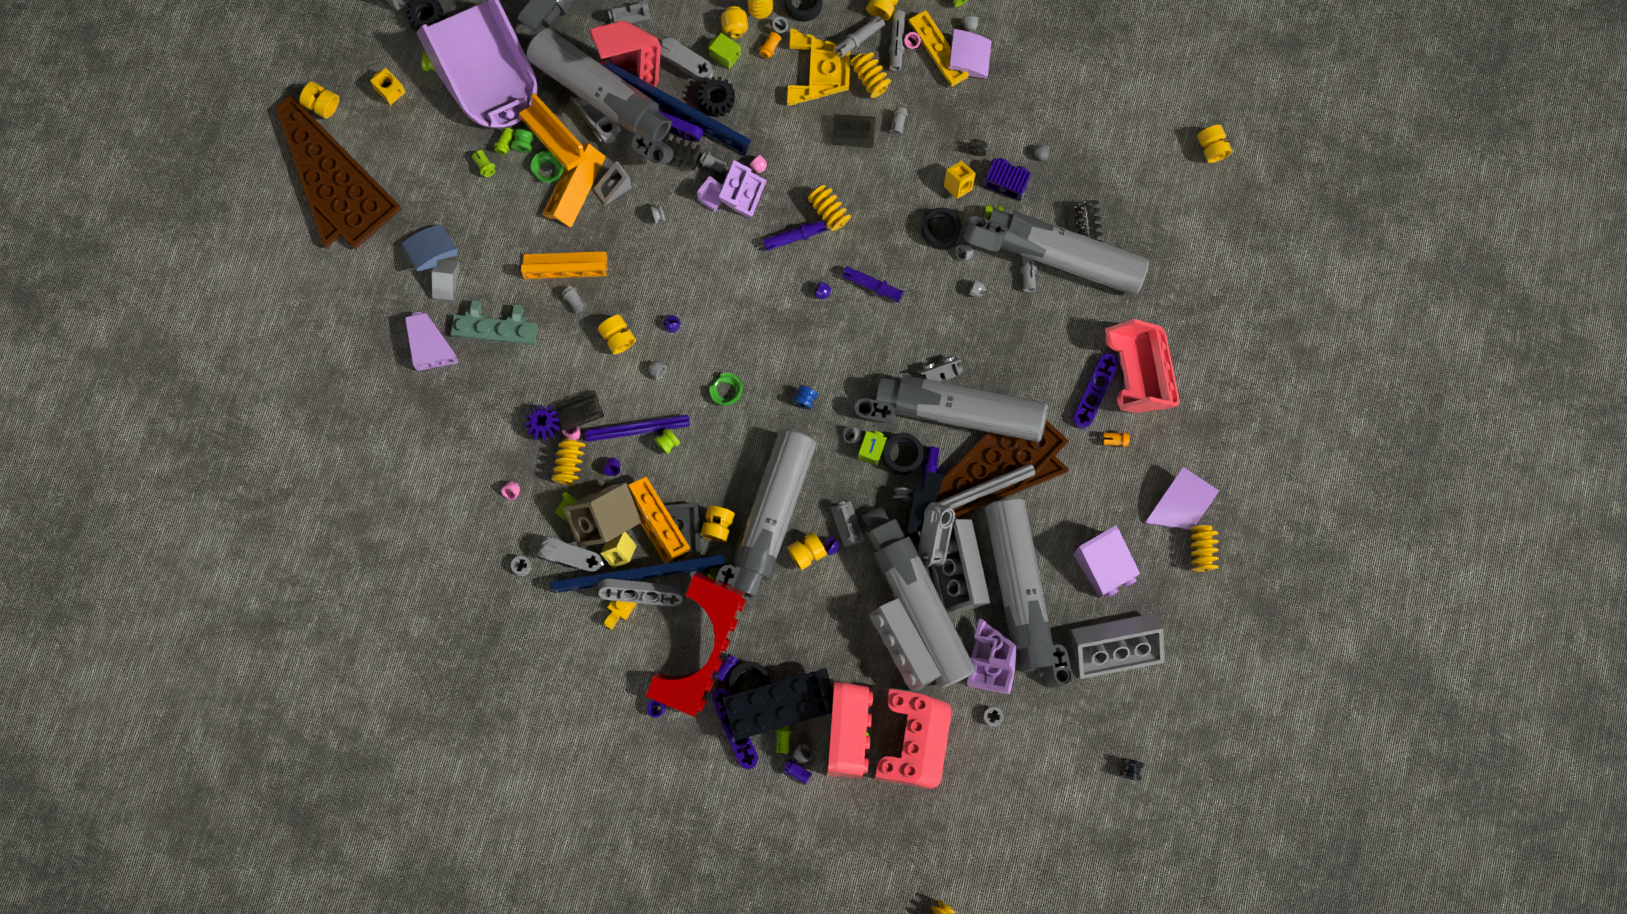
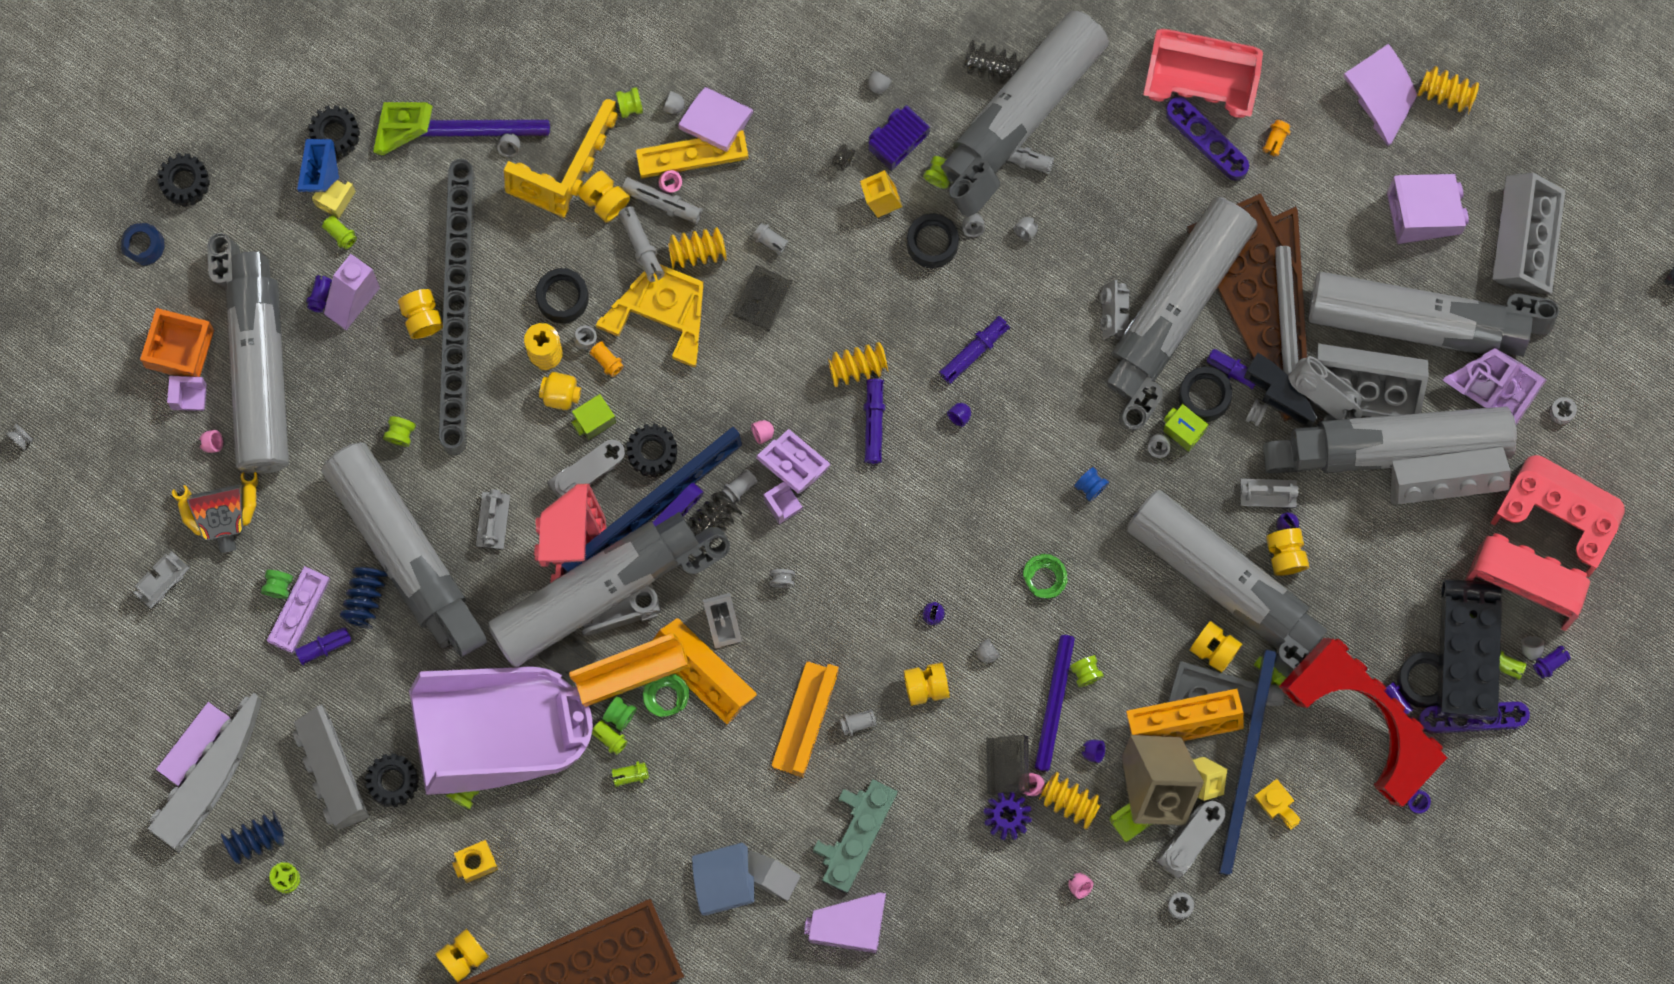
camera: 65 degrees left, 0 degrees up
light grey beam [598,579,683,606] -> none

